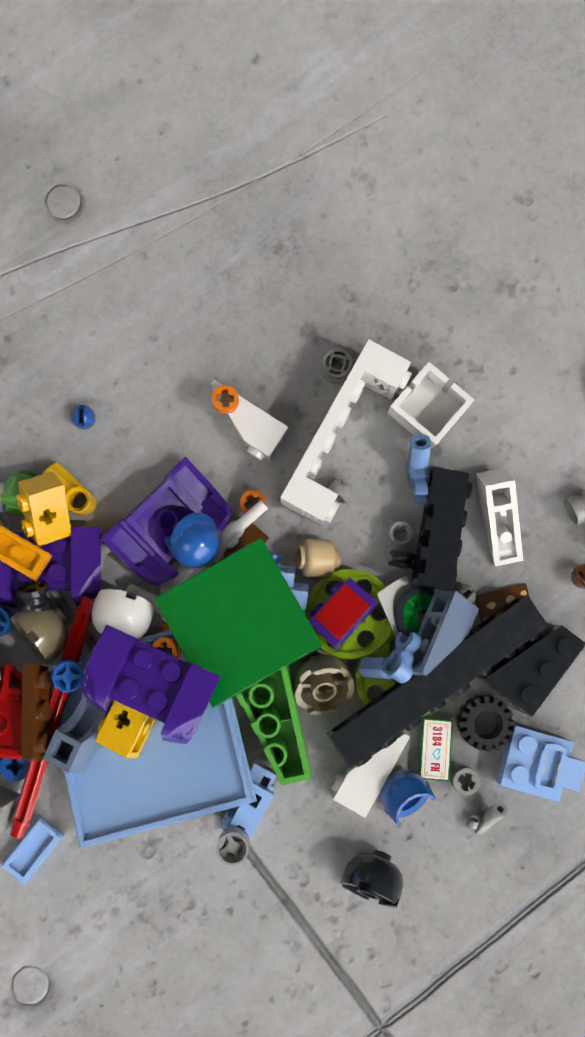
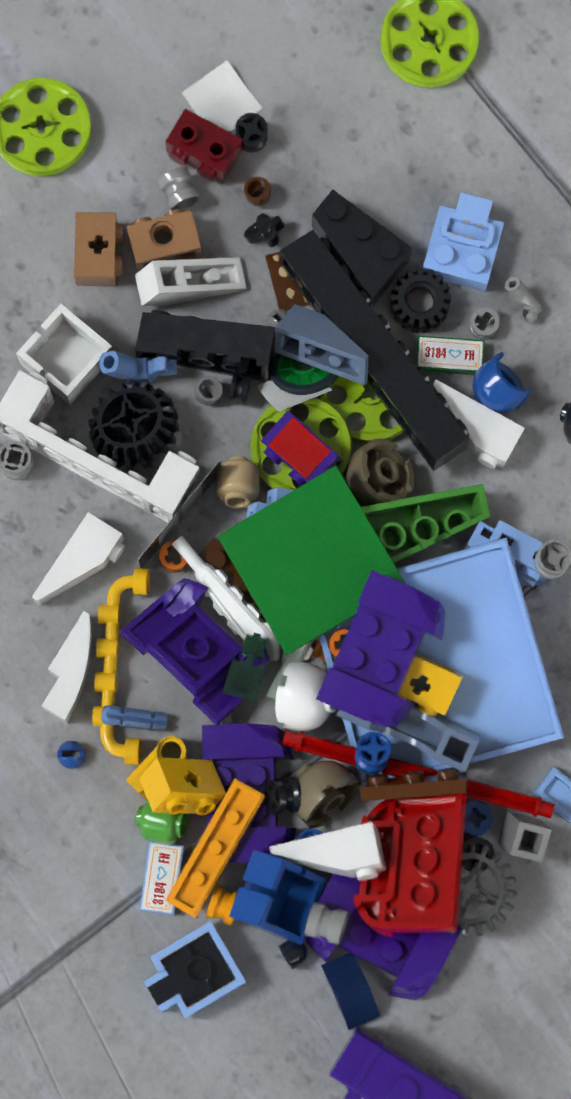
camera: 90 degrees left, 5 degrees down
blue helmet [165,513,220,568] -> none
orange bush [211,385,239,414] -> none
medium blue bar [358,632,421,683] -> none
none -> white slope [42,611,92,724]
none -> medium nougat brick [74,212,124,286]
none -> black gear [88,381,180,471]
none -> yellow bar [92,568,150,765]
none -> medium blue axle [101,705,168,731]
none -> medium nougat brick [127,209,202,272]
none -> sticker [138,460,221,568]
none -> clear green plate [223,632,267,702]
none -> black piece [244,213,285,247]

